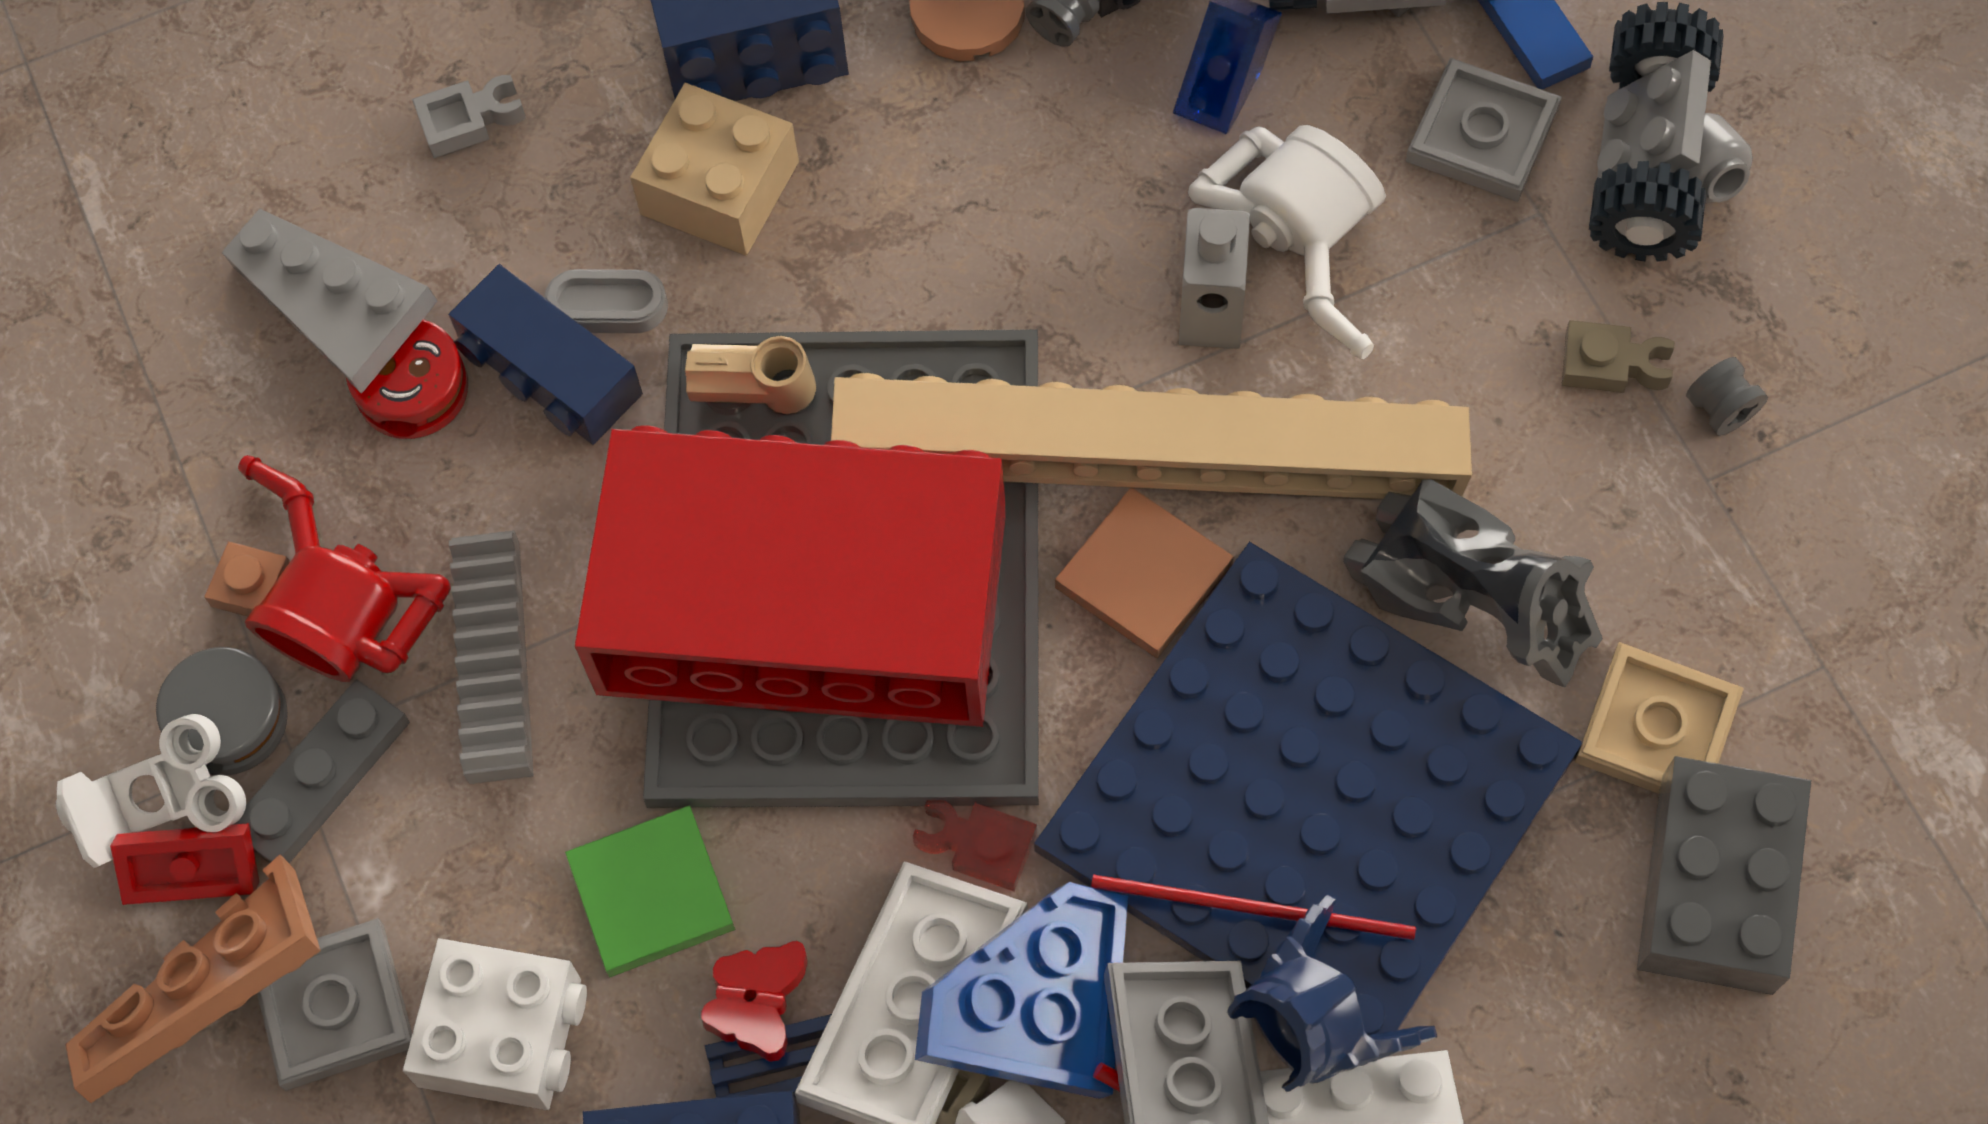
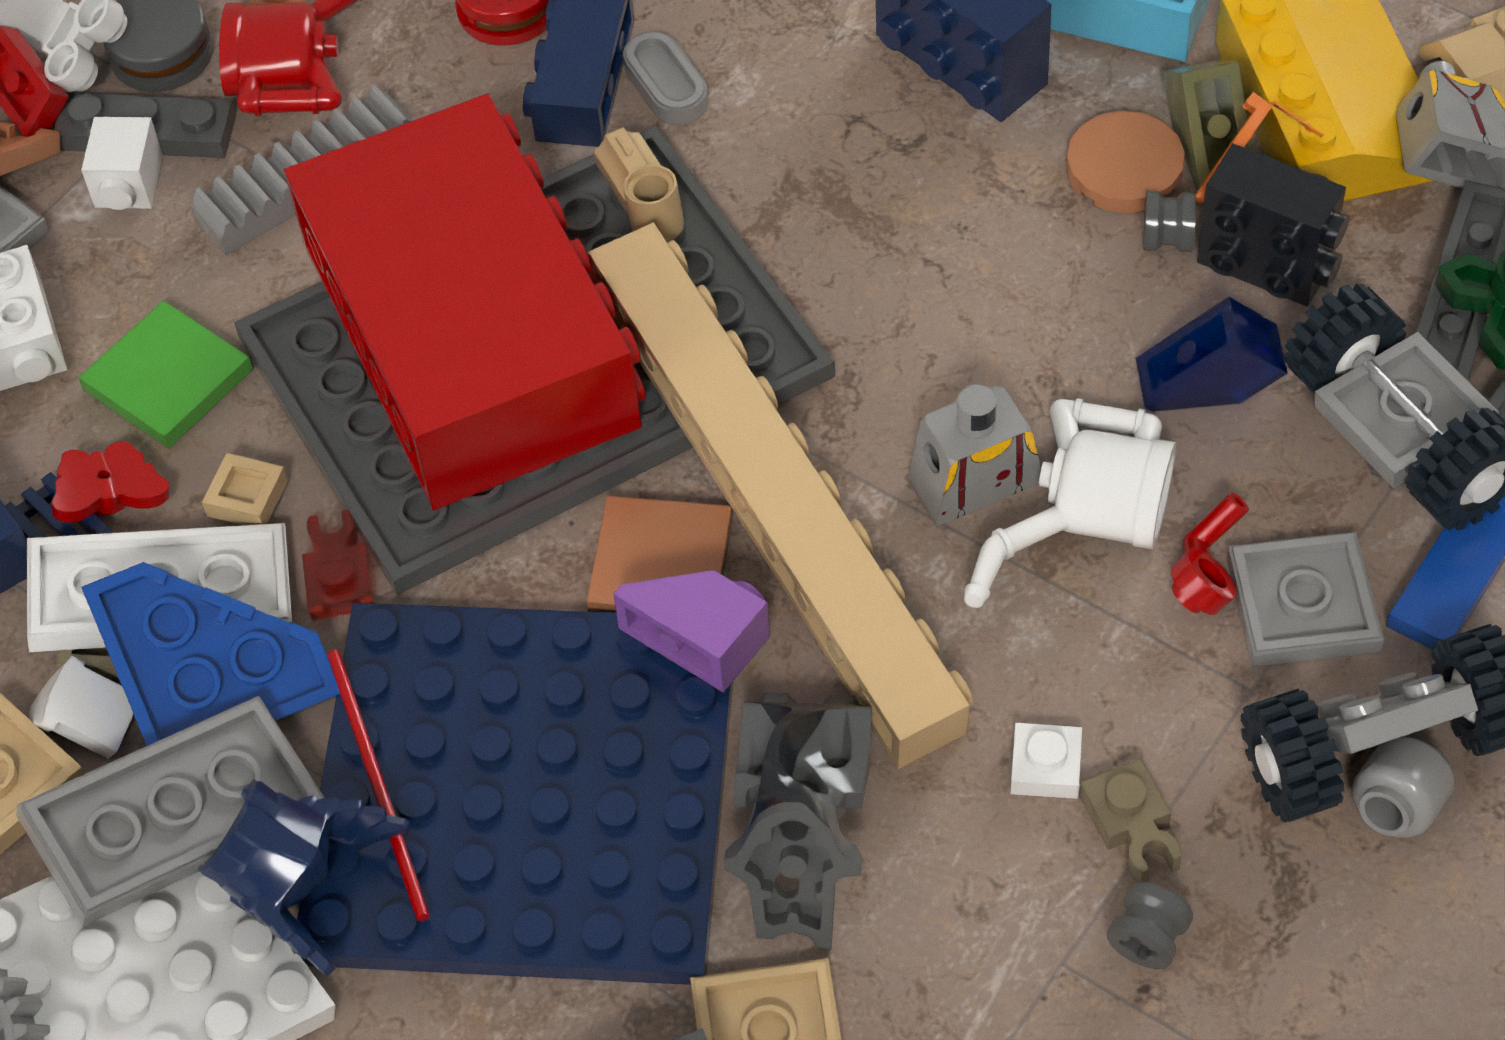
camera: 60 degrees right, 10 degrees down
tan brick [630,83,799,256] -> none
none -> white brick [81,117,163,210]
none -> tan plate [202,453,288,525]
none -> medium lavender slope [613,570,770,693]
none -> white plate [1011,723,1082,799]
none -> red plate [1171,492,1249,615]

